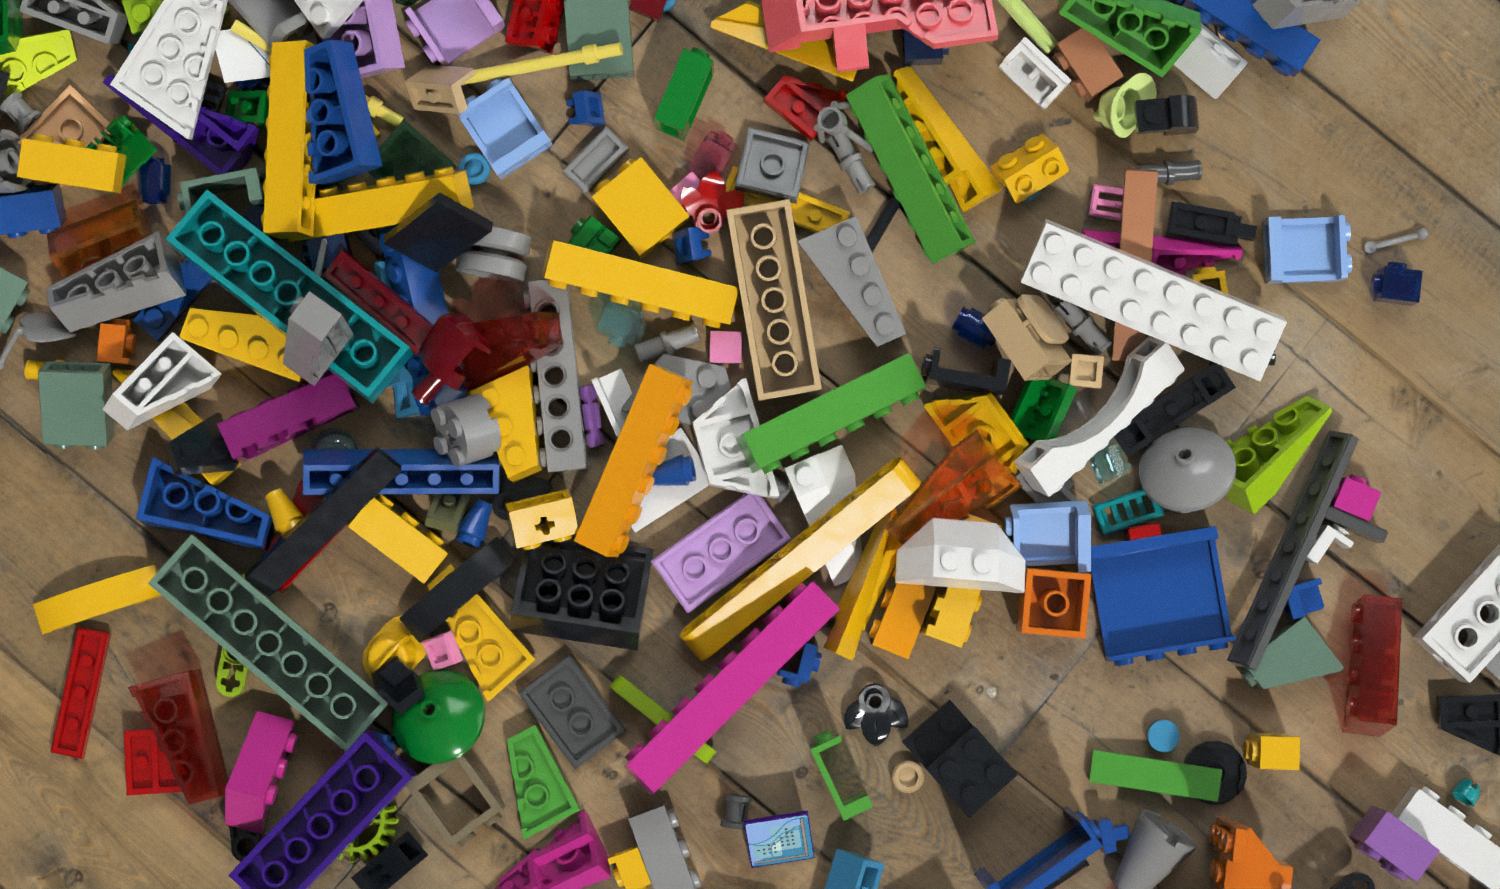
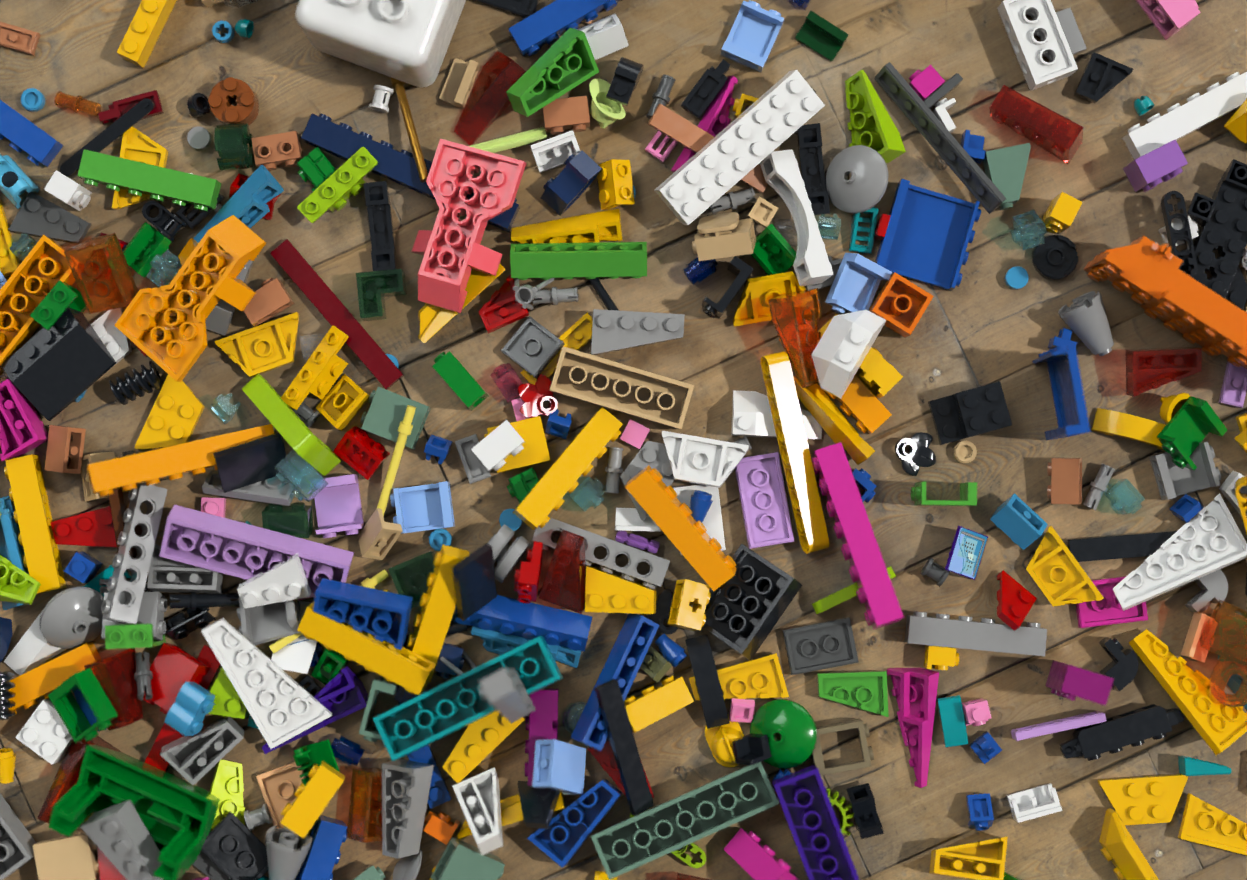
camera: 65 degrees left, 0 degrees up
yellow cone [265,488,304,537] -> none
dark red tile [323,250,433,355] -> none
dark red piece [411,313,491,405] -> none
light grey brick [431,394,501,467] -> none
bright green brick [736,353,926,475] -> none
bright green tile [1089,749,1222,802] -> none
none -> white brick [471,420,525,471]
none -> dark azure tile [499,509,522,531]
none -> red plate [514,541,543,603]
none -> light blue panel [532,739,586,795]
none -> dark blue brick [541,150,602,216]
none -> dark green panel [795,11,849,62]
none -> clear light blue brick [1011,210,1046,250]

